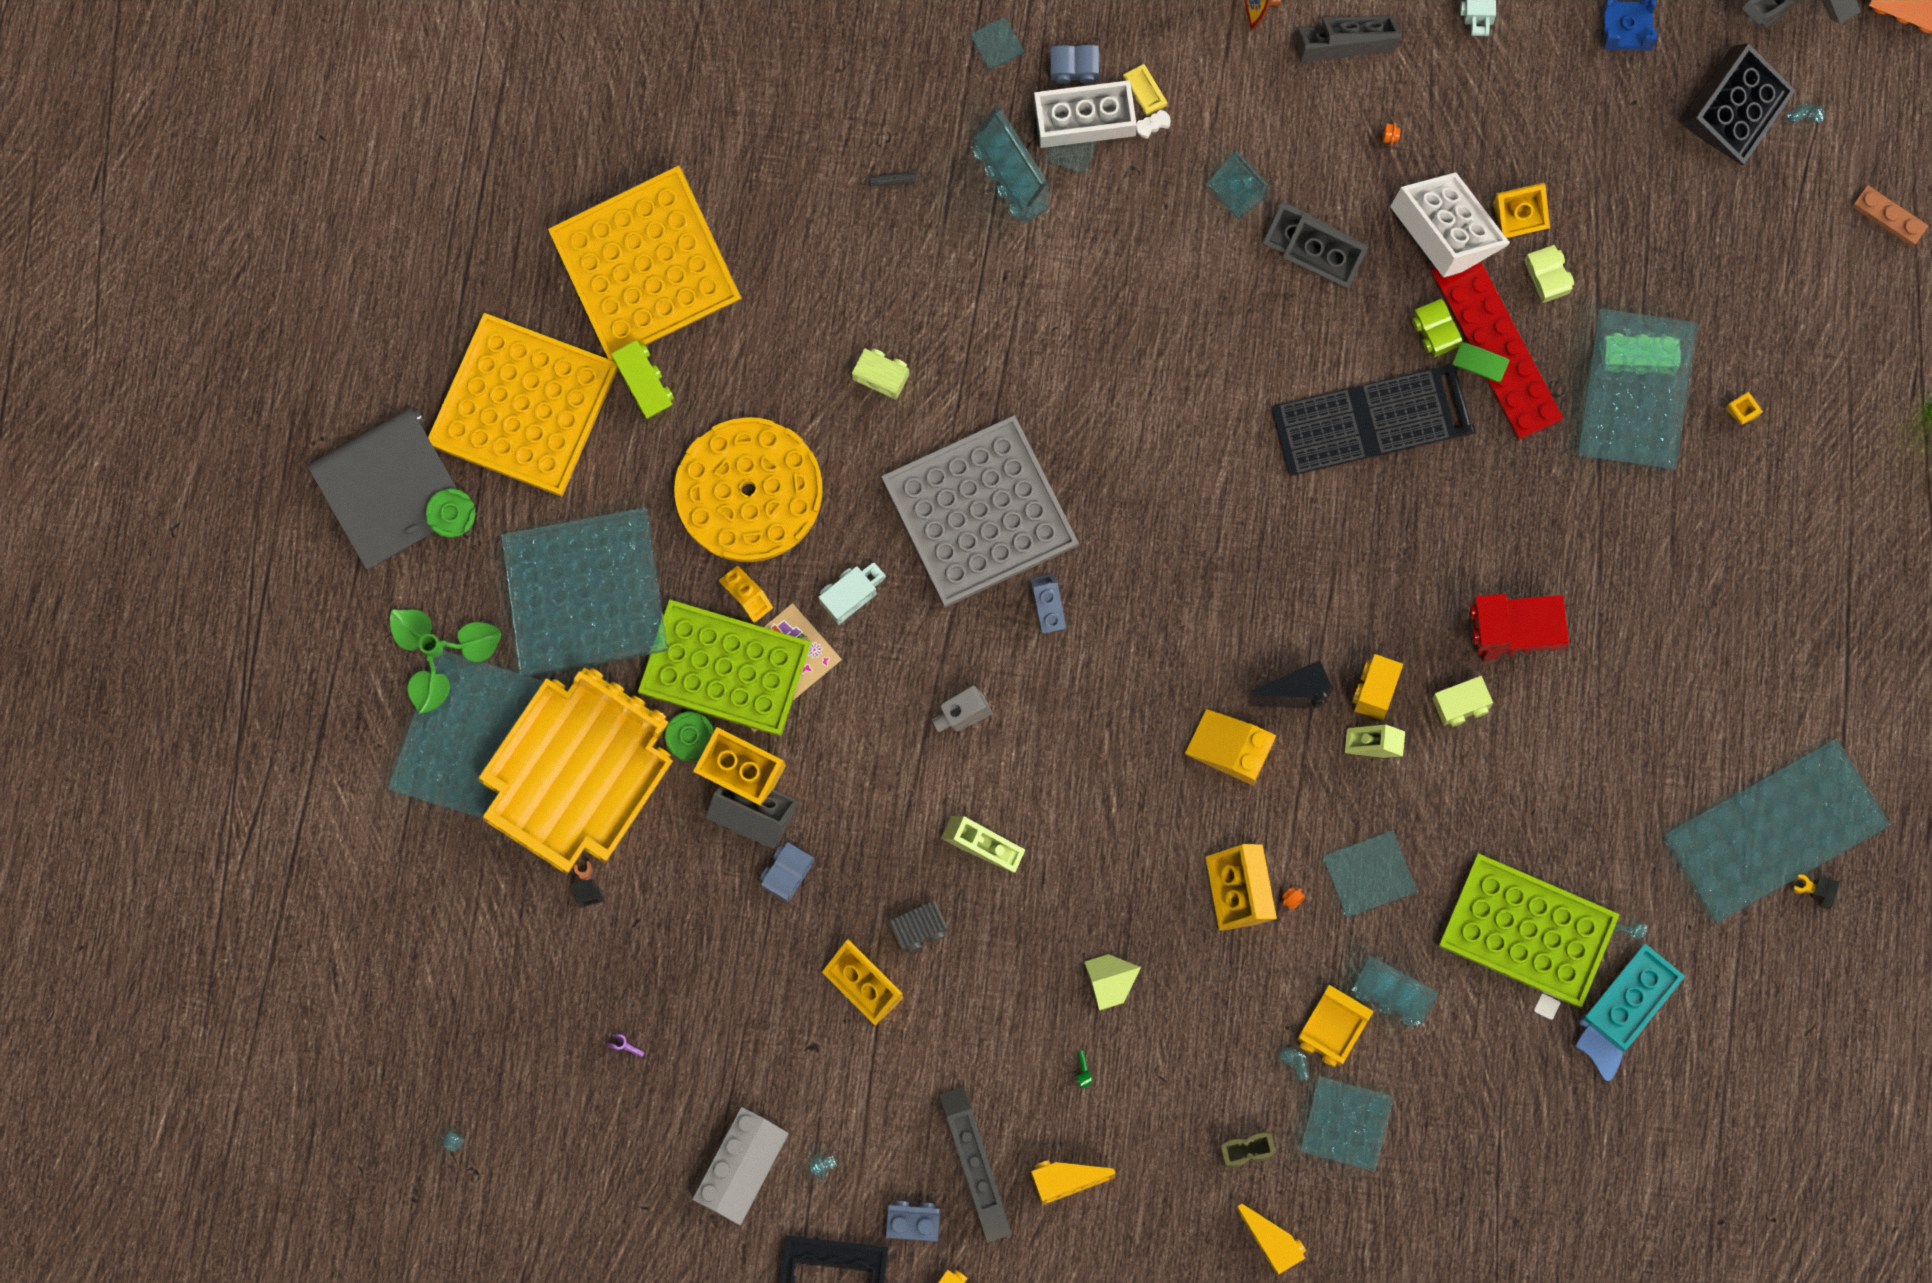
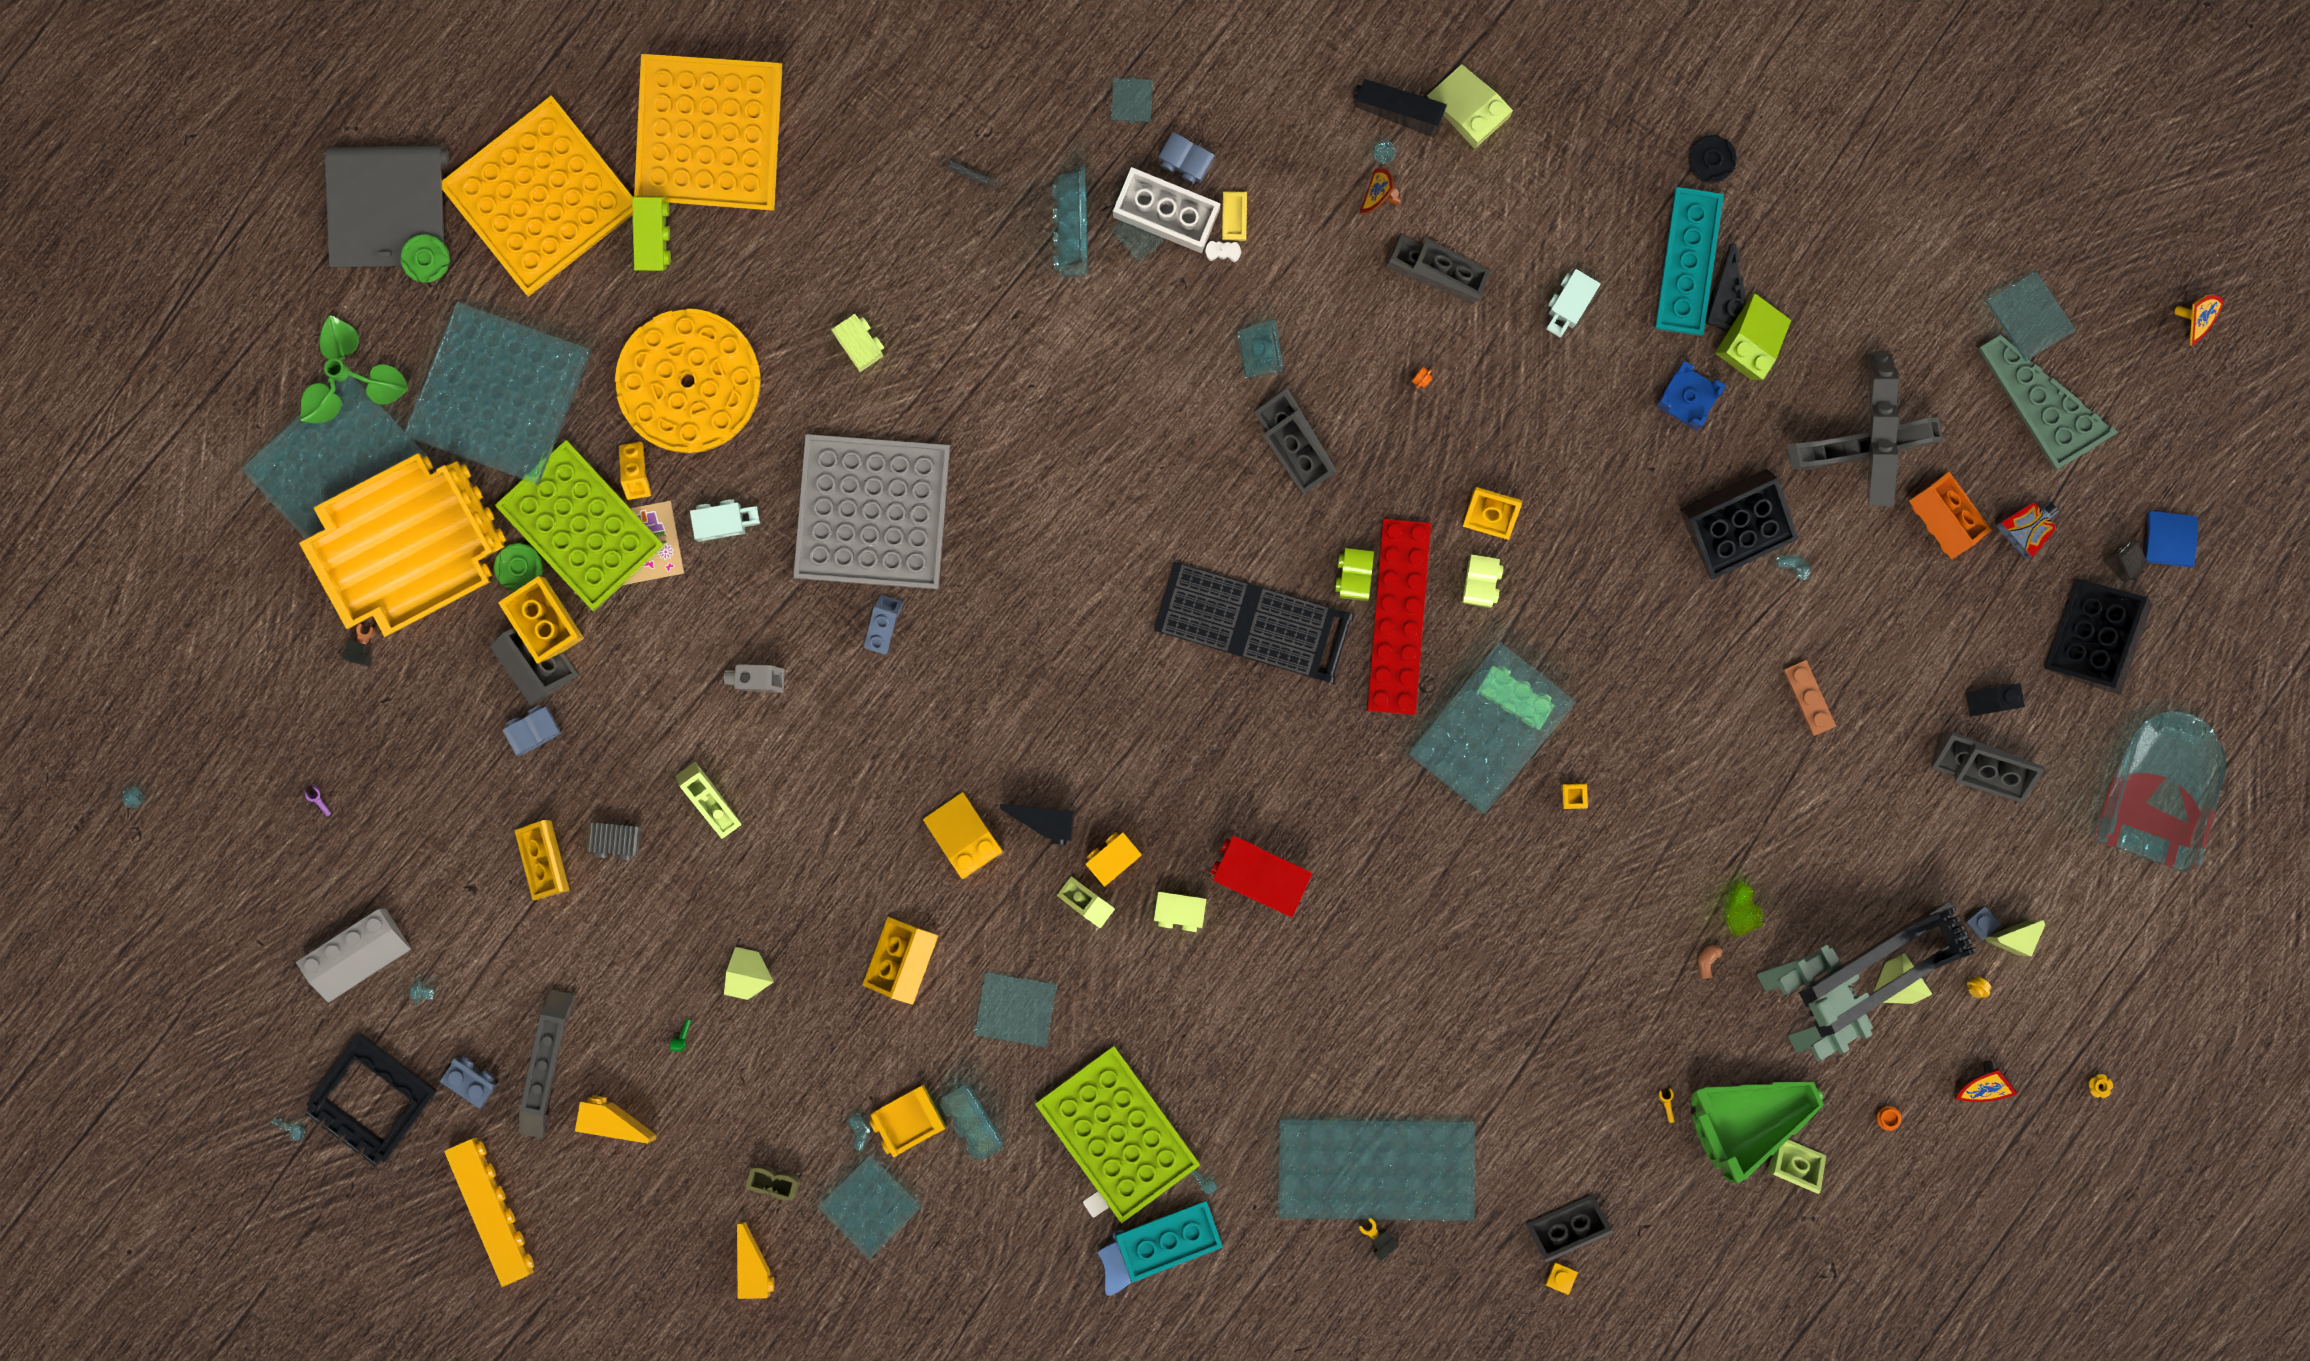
camera: 25 degrees right, 10 degrees up
orange plate [1282,887,1306,910] -> none
white slope [1390,173,1510,277] -> none
bright green slope [1452,342,1509,383] -> none

